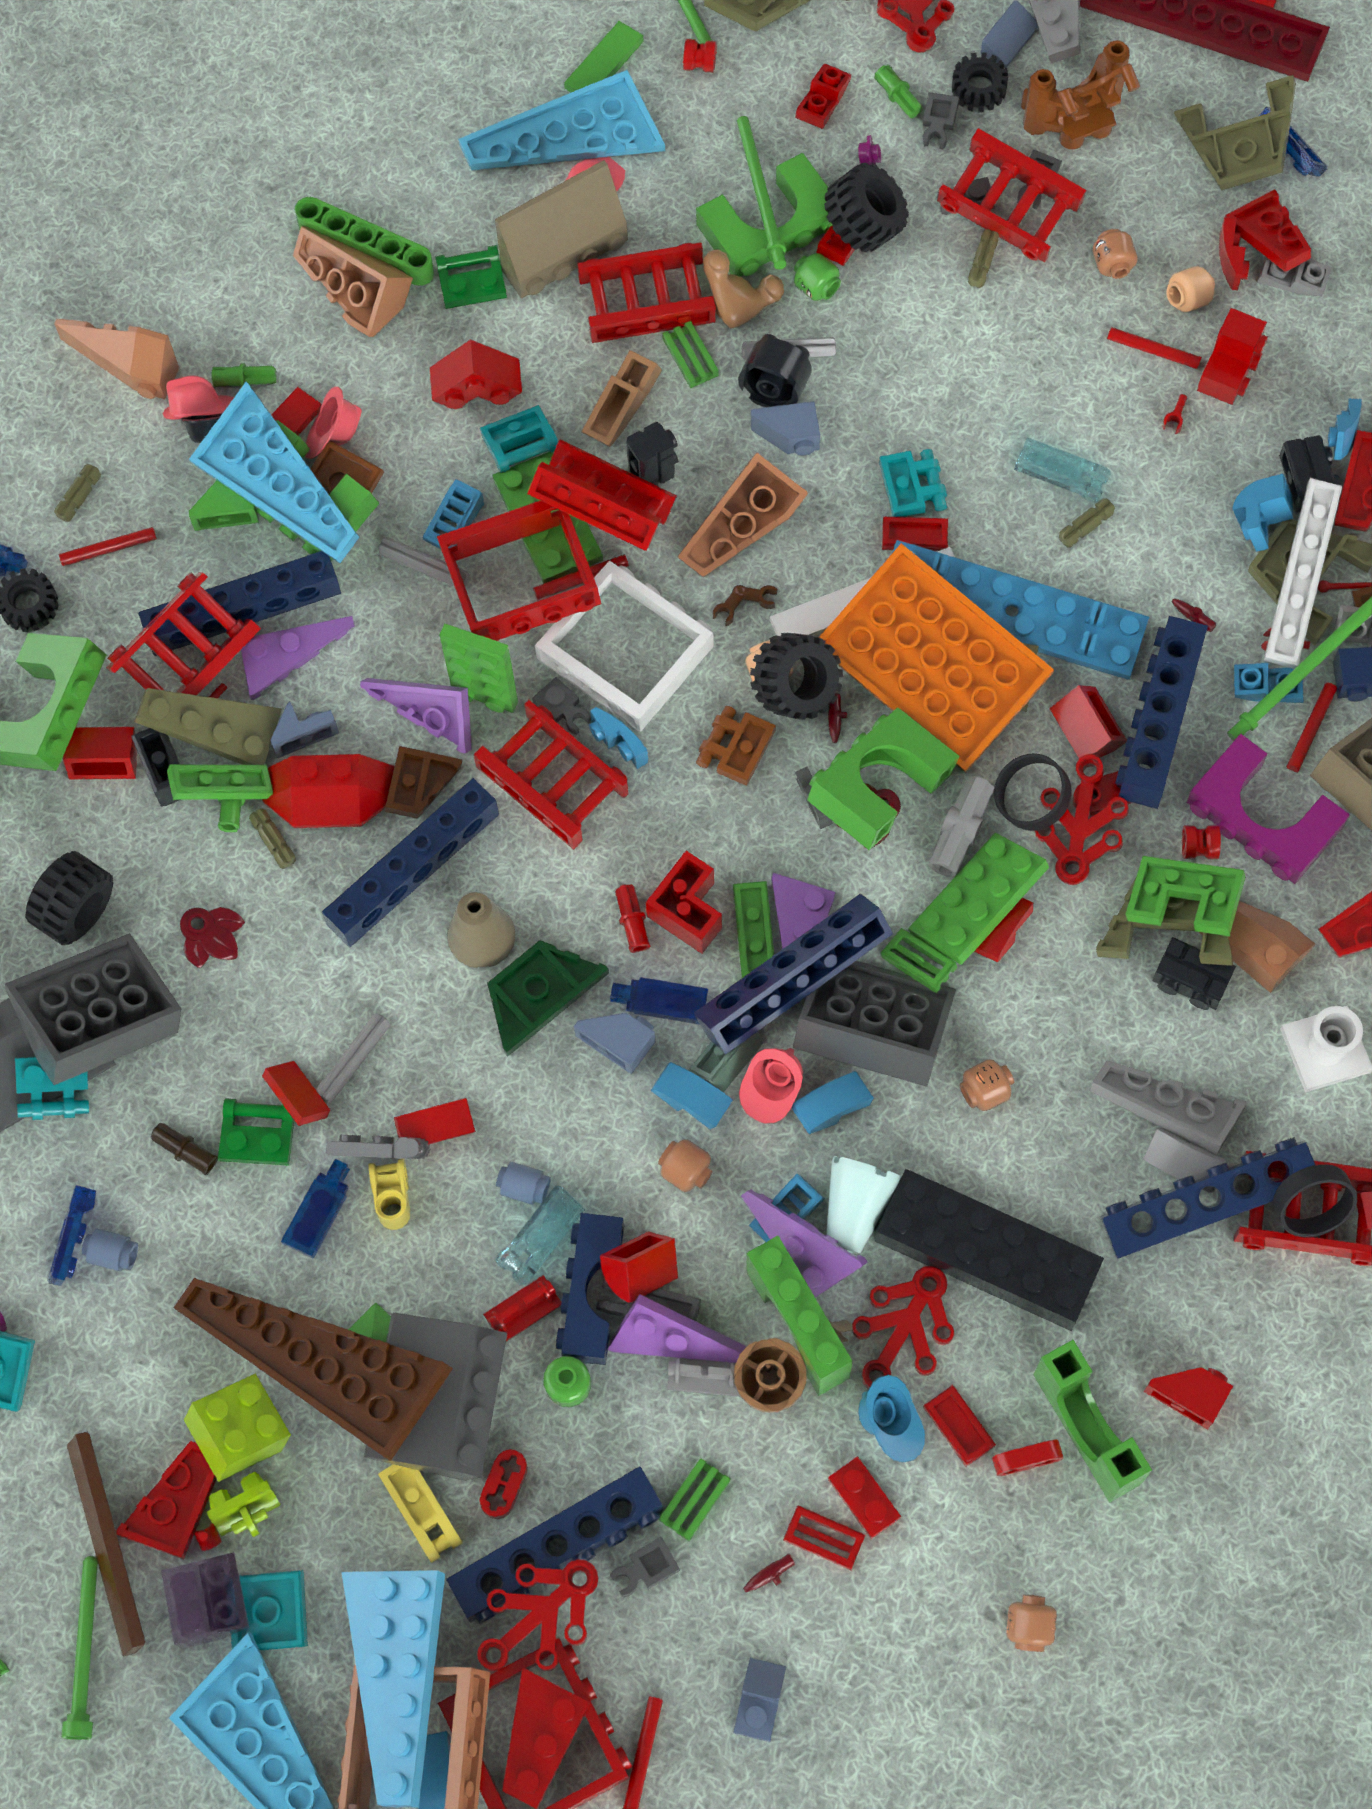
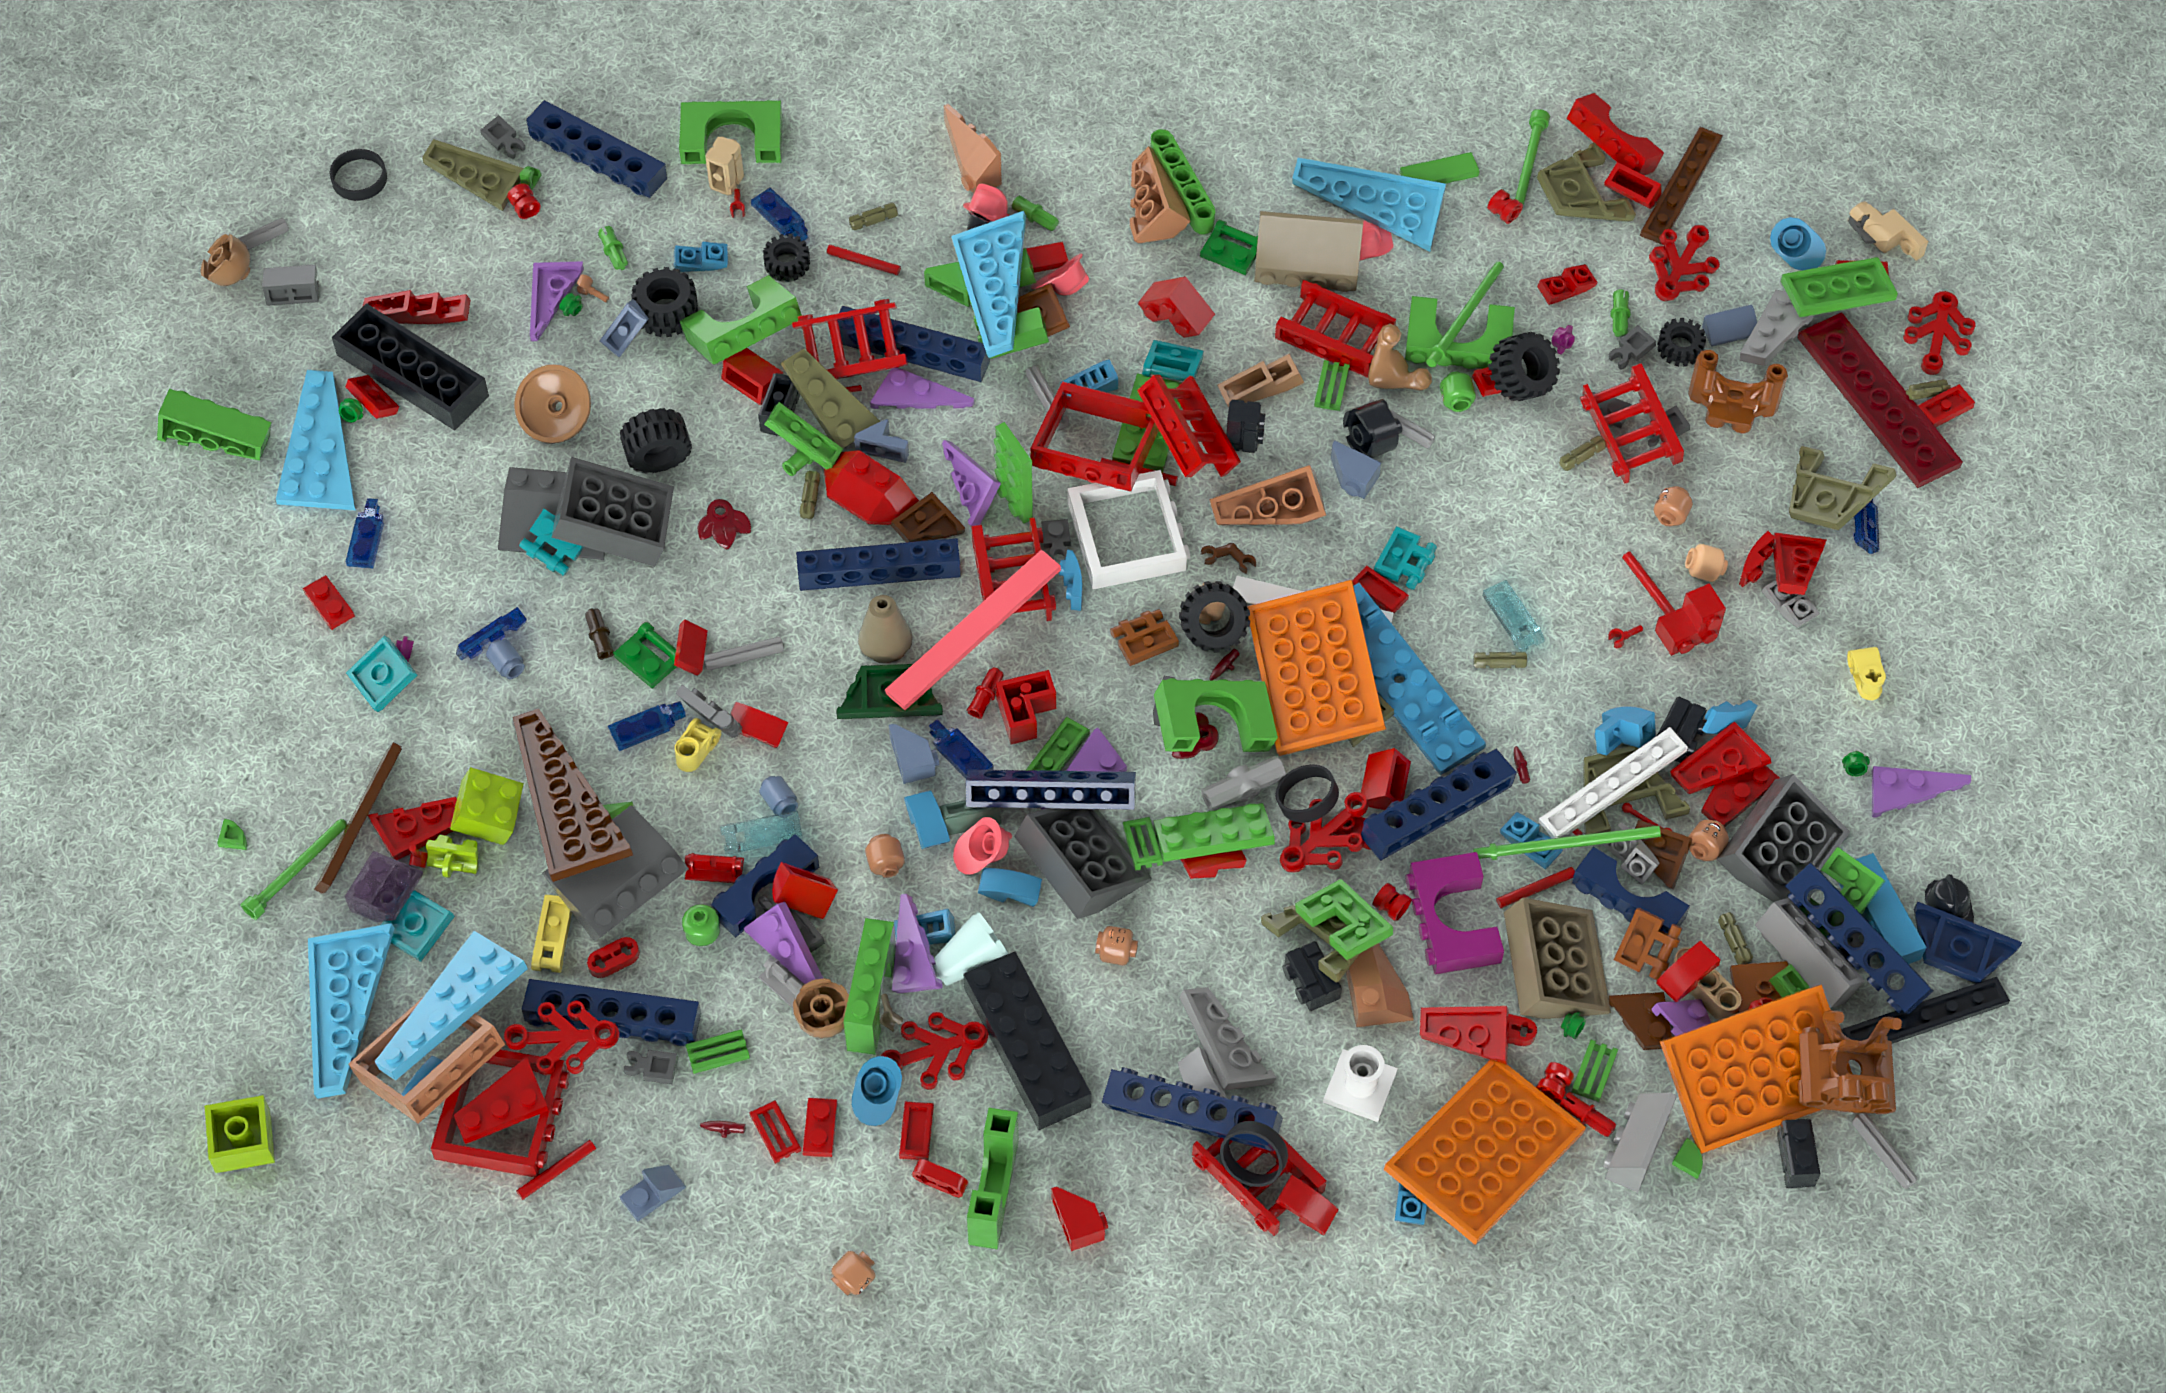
camera: 35 degrees right, 10 degrees down
none -> coral tile [885,549,1061,710]

